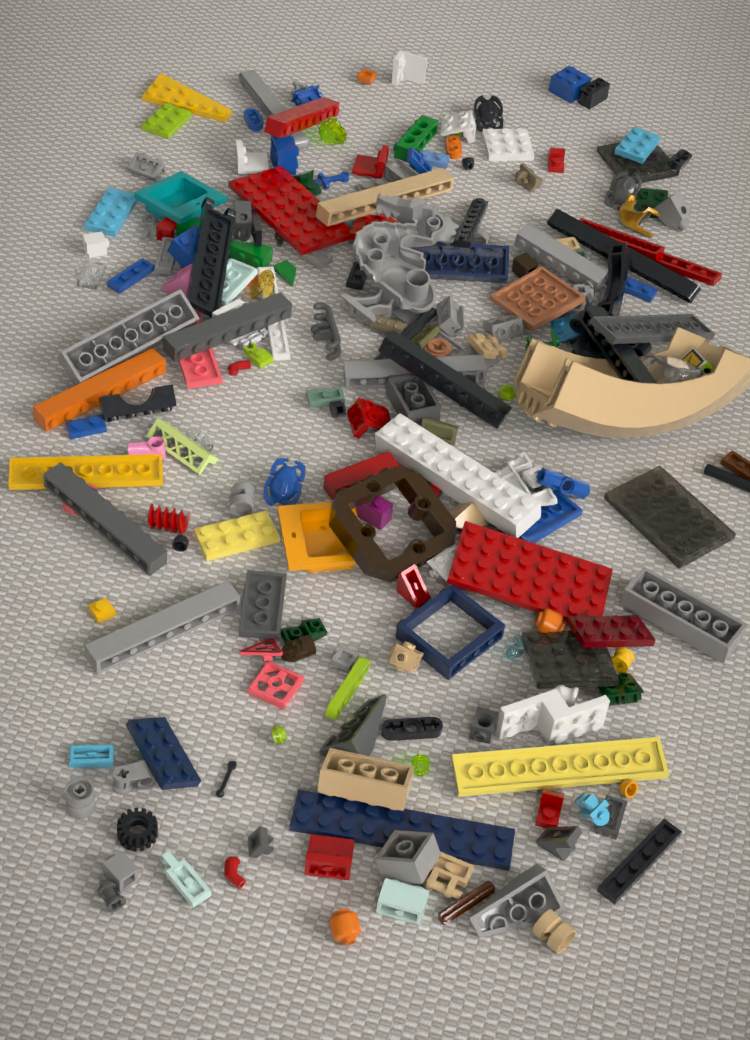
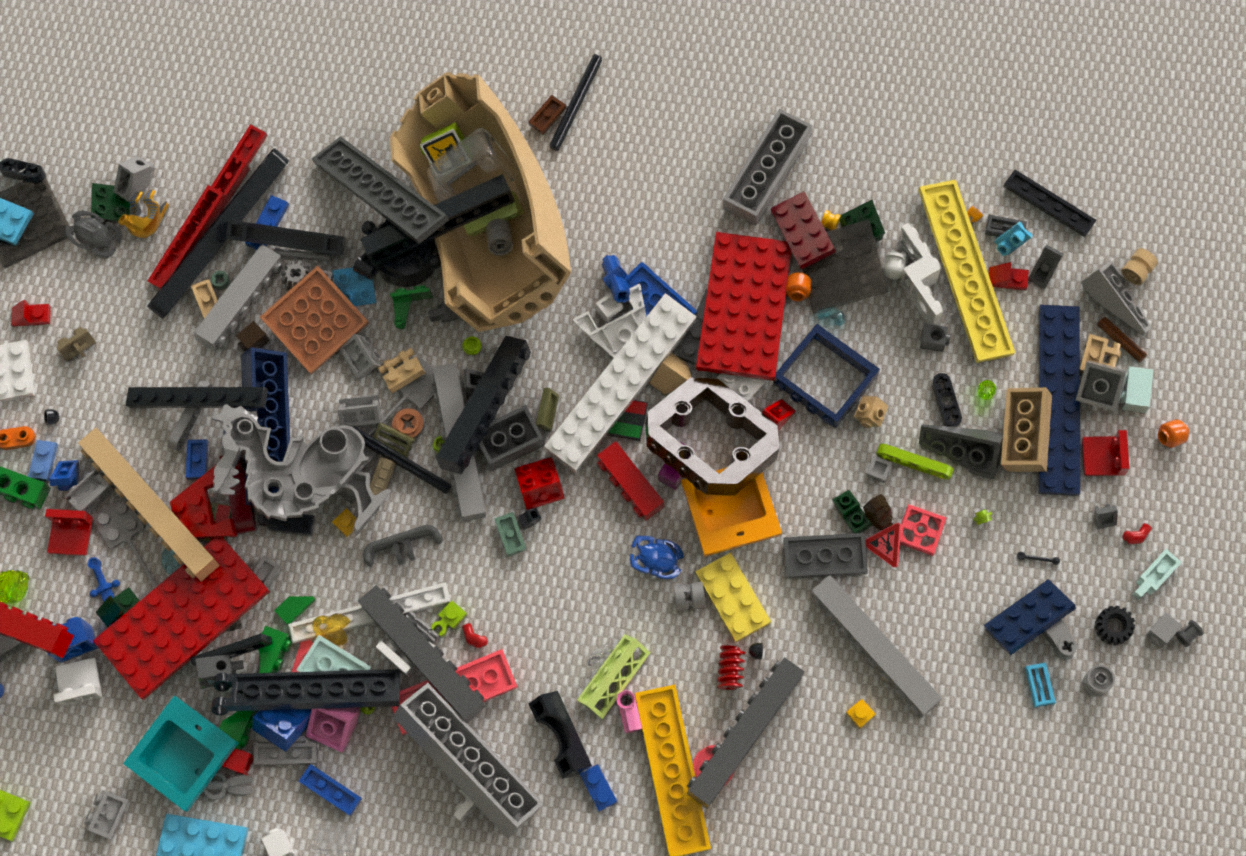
camera: 85 degrees left, 25 degrees up
orange brick [33,348,166,432] -> none
clear smoke plate [604,466,736,569] -> none

